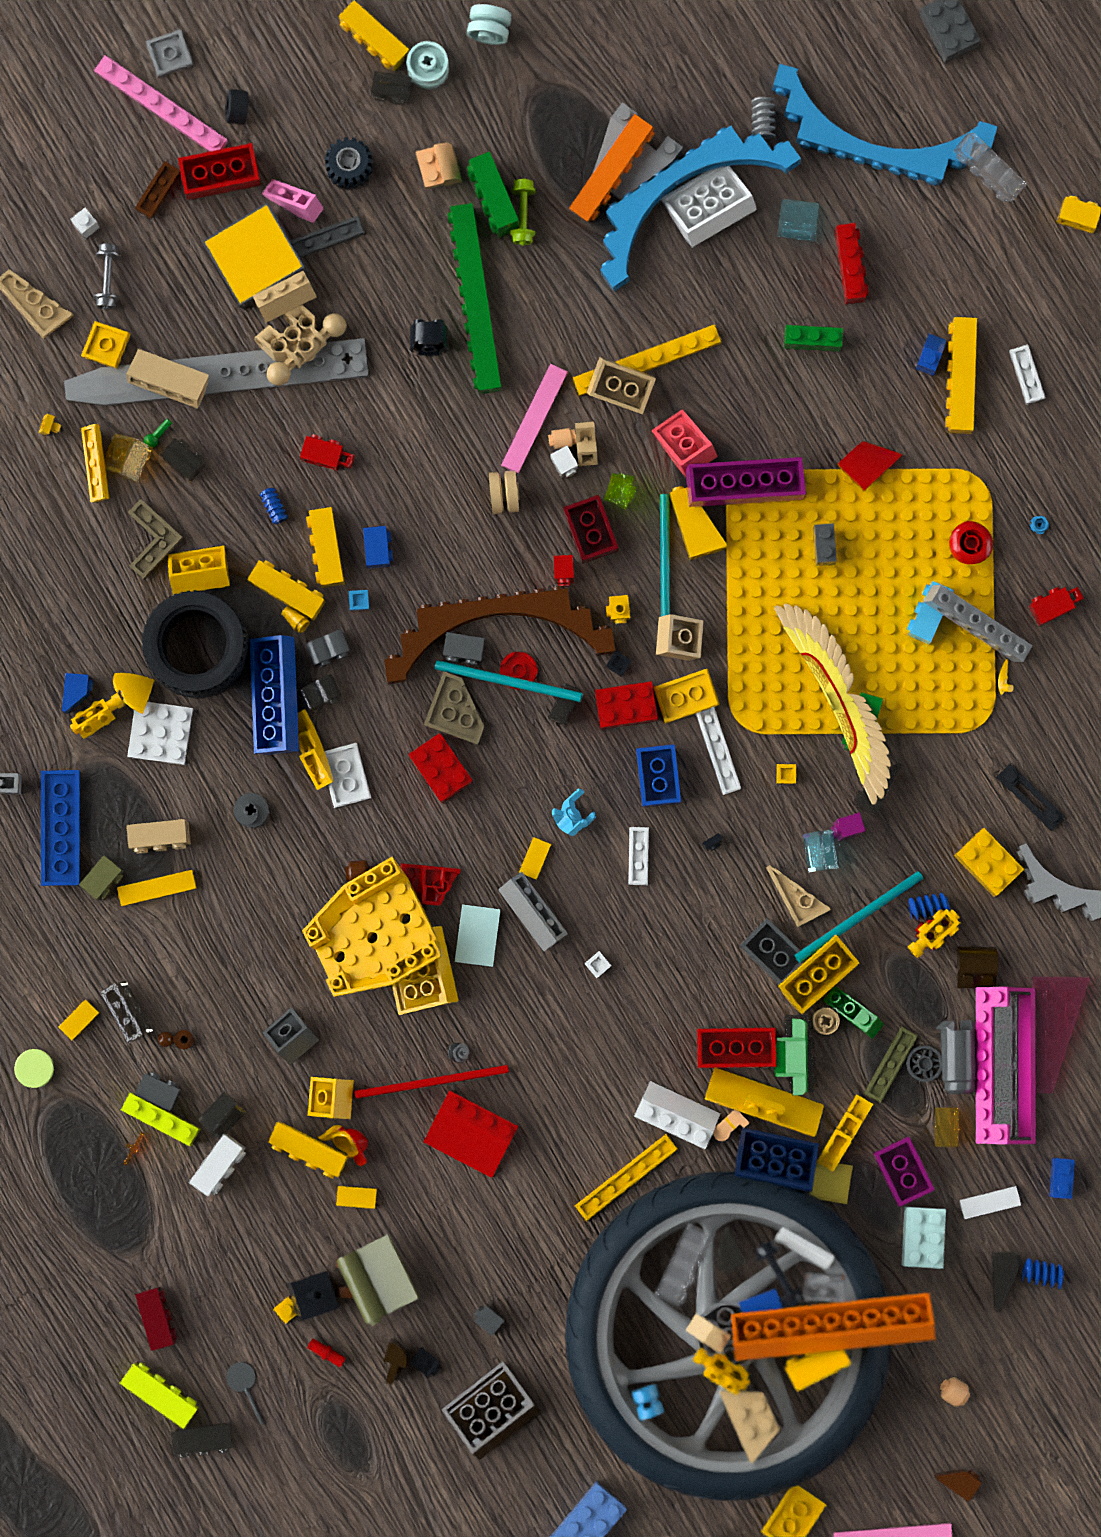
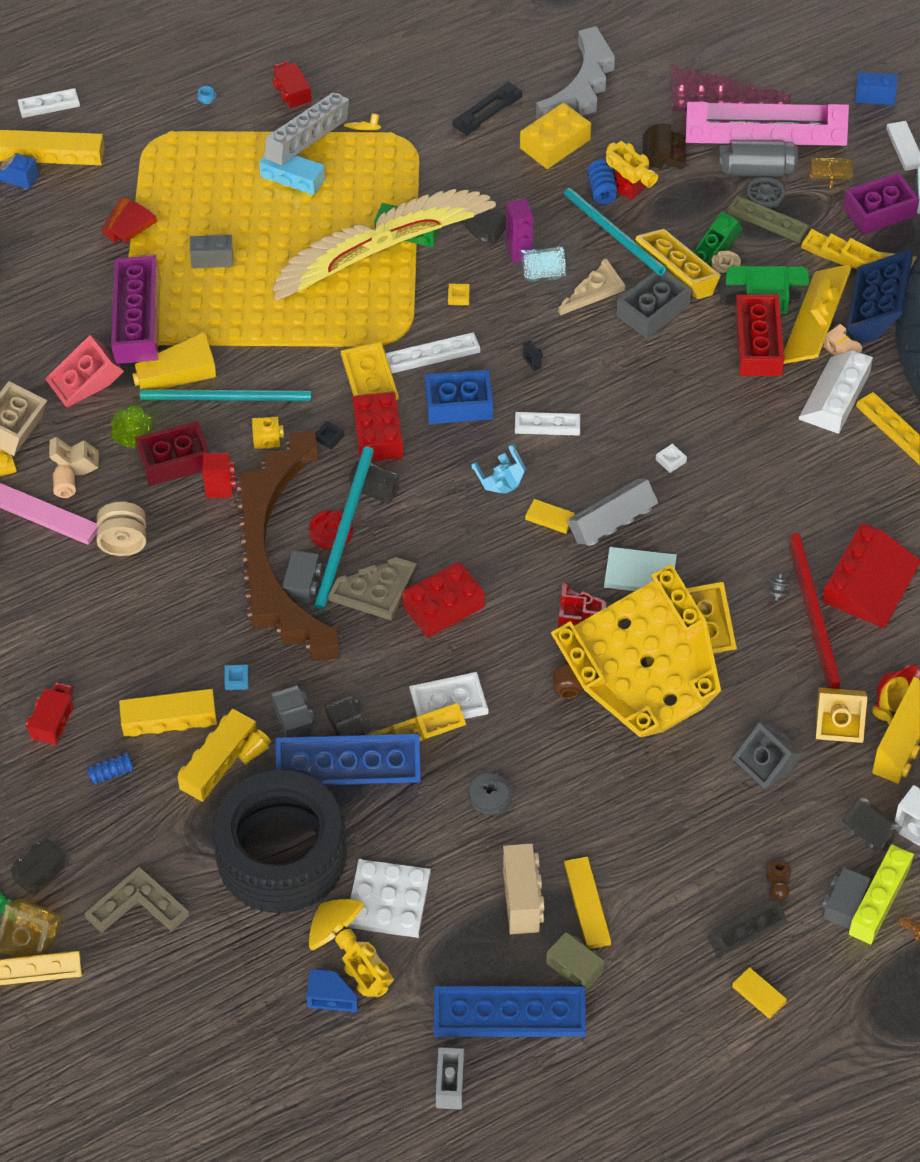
camera: 90 degrees left, 30 degrees down
yellowish green tile [15,1049,54,1088] -> none
yellow slope [168,546,230,595] -> none
blue brick [363,526,393,569] -> none
white brick [551,446,578,478] -> none
tan brick [656,614,703,661] -> none
red hat [949,521,993,565] -> none

